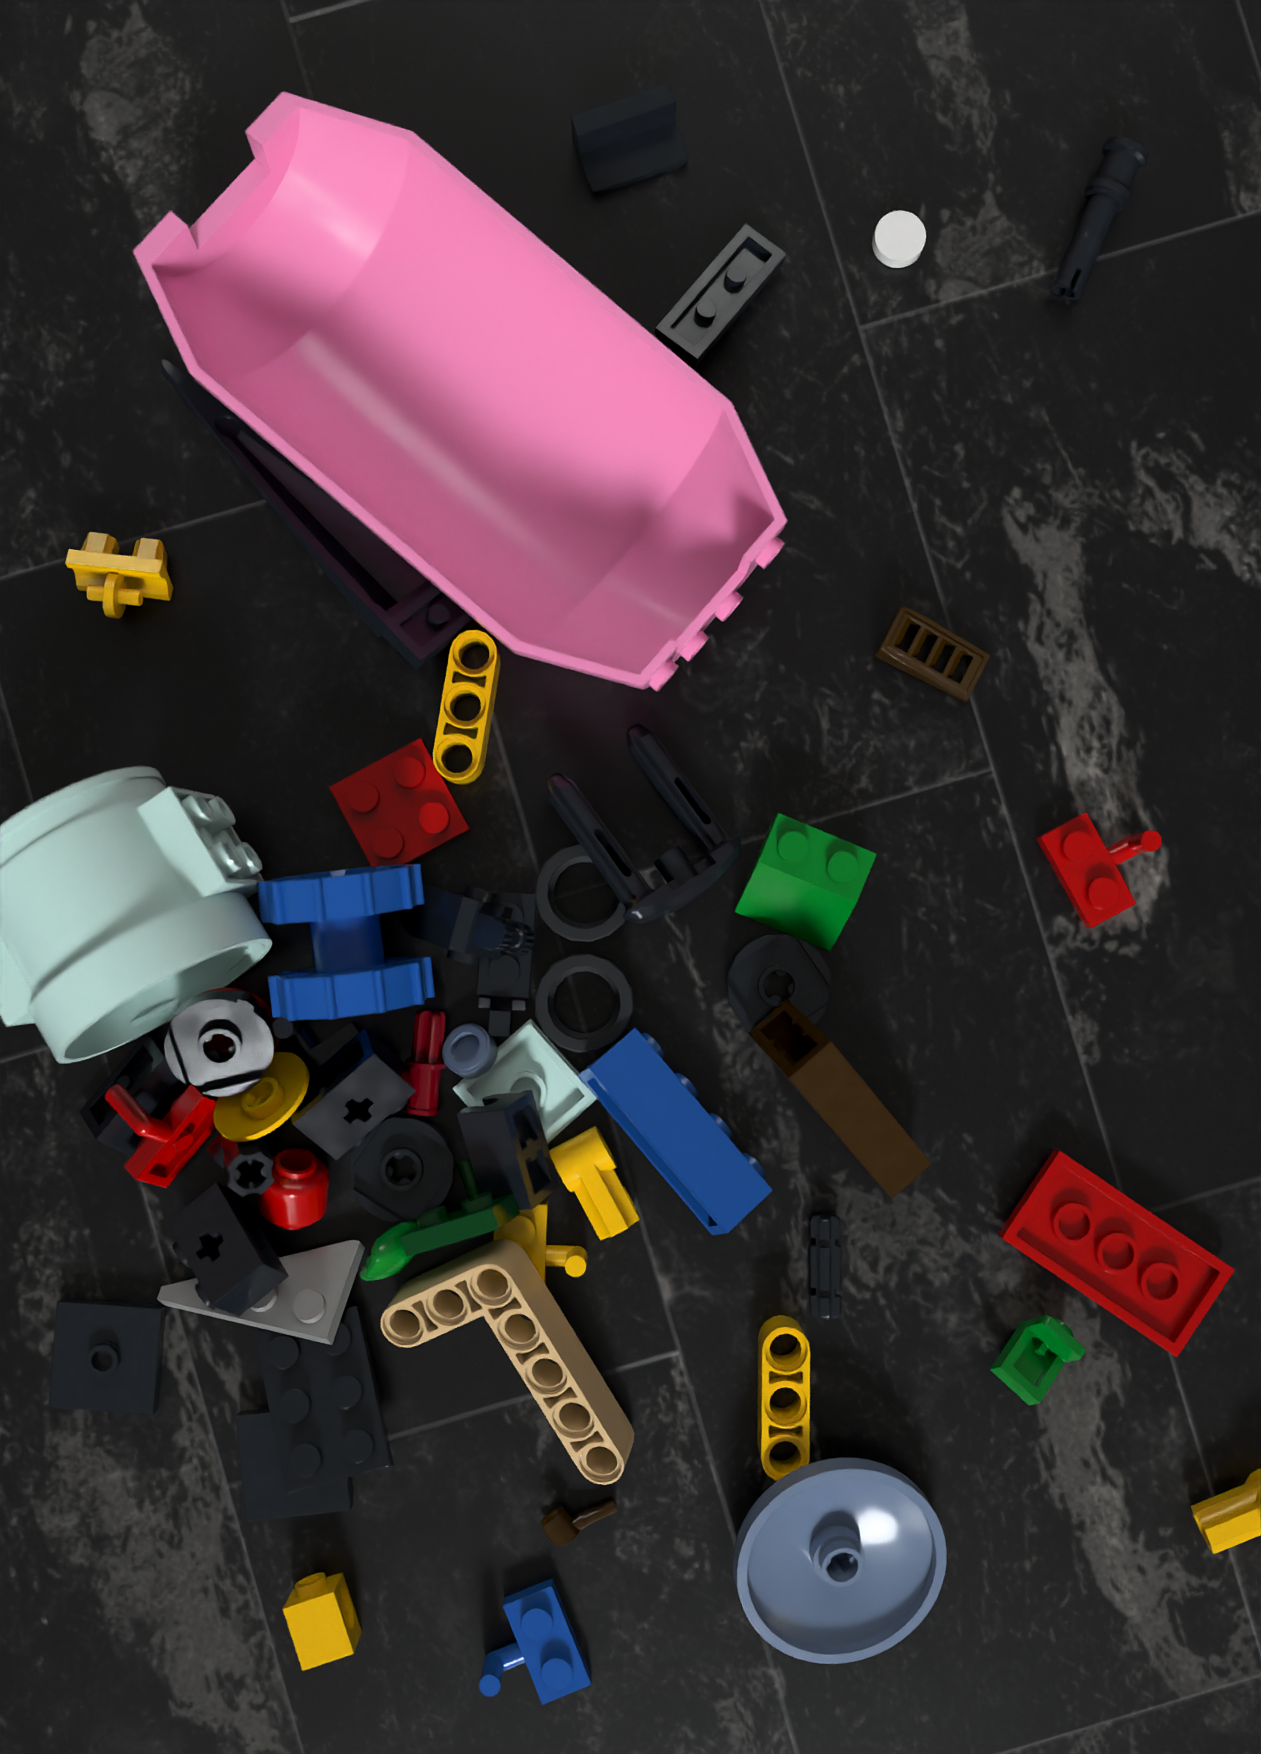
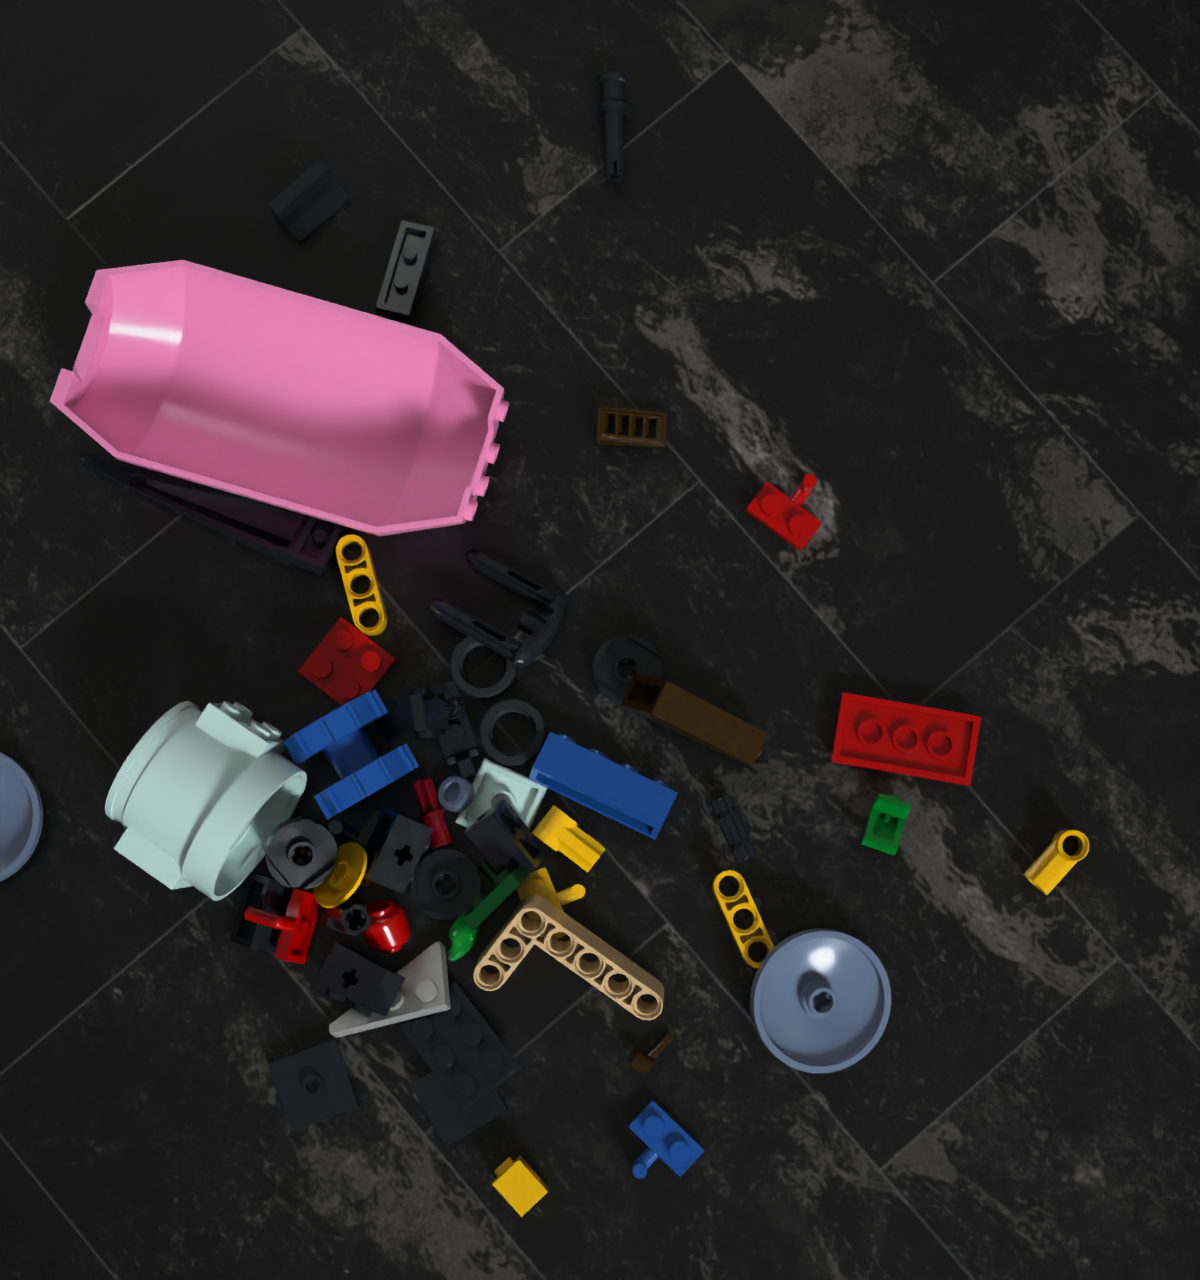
camera: 20 degrees left, 5 degrees down
yellow hips [65,532,173,619] -> none
green slope [734,813,877,952] -> none
white tile [872,211,926,268] -> none

